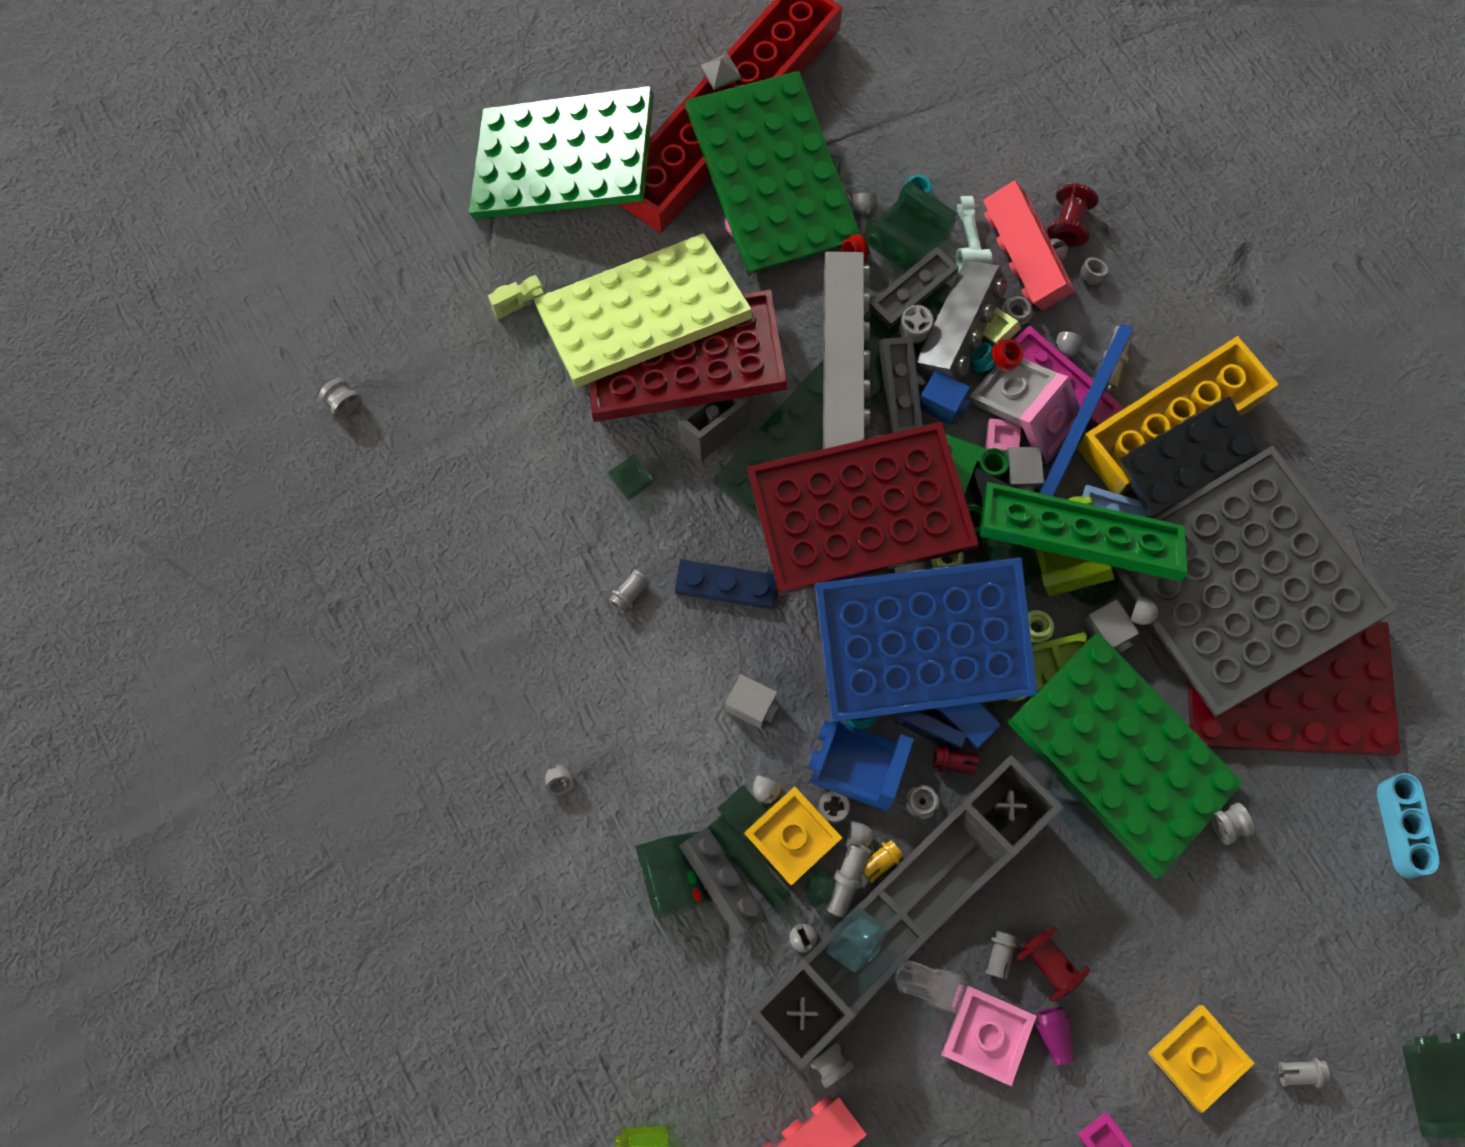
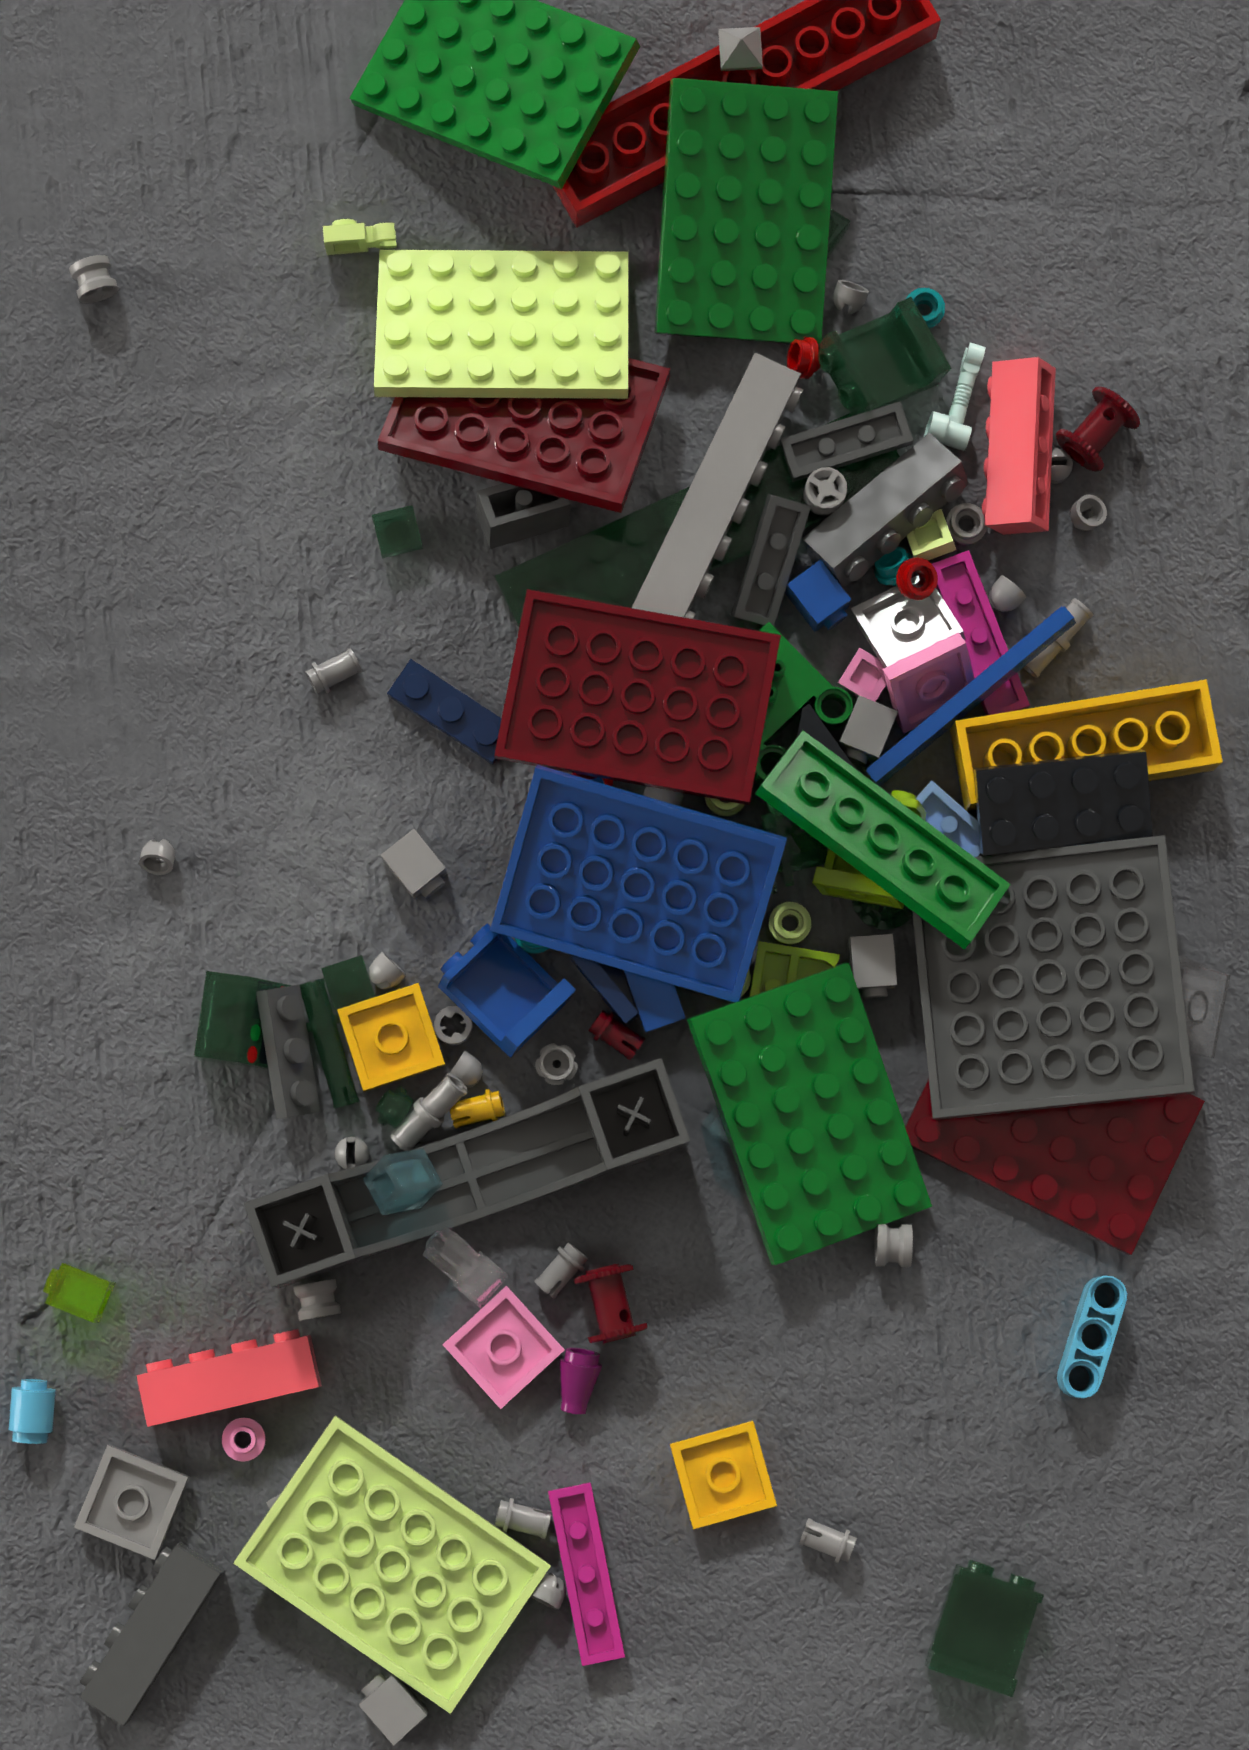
camera: 20 degrees right, 10 degrees up
light grey hinge [1130,596,1158,625] -> none

